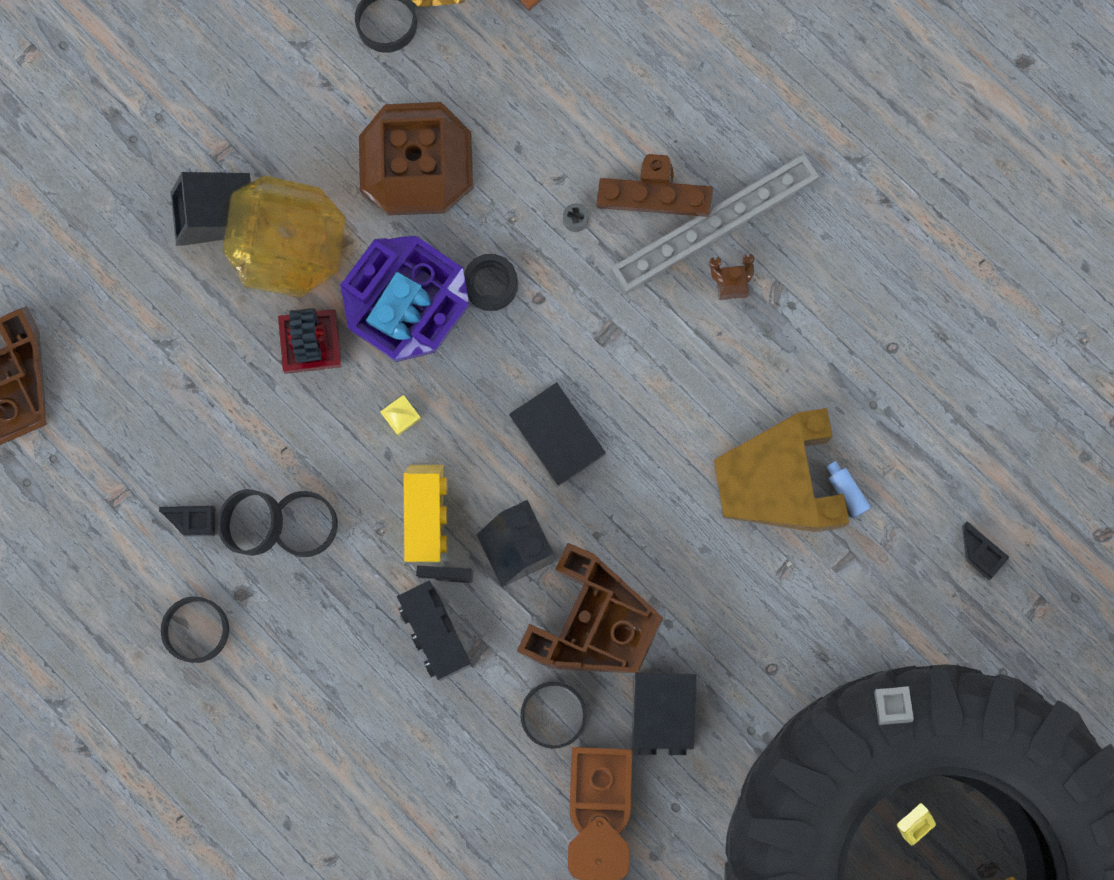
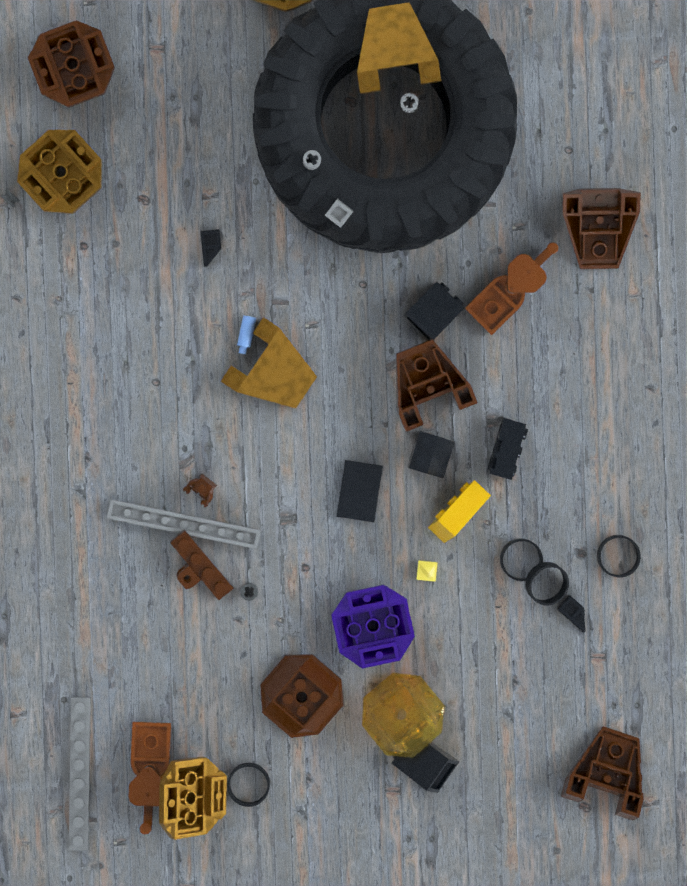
camera: 140 degrees left, 10 degrees up
plate [278,308,342,374] -> none
dark azure plate [366,272,432,340] -> none
black tile [416,565,474,583] -> none
black tyre [464,254,518,311] -> none
black tyre [520,682,586,749] -> none
light yellow tile [896,803,936,846] -> none
none -> light grey bush [303,150,321,170]

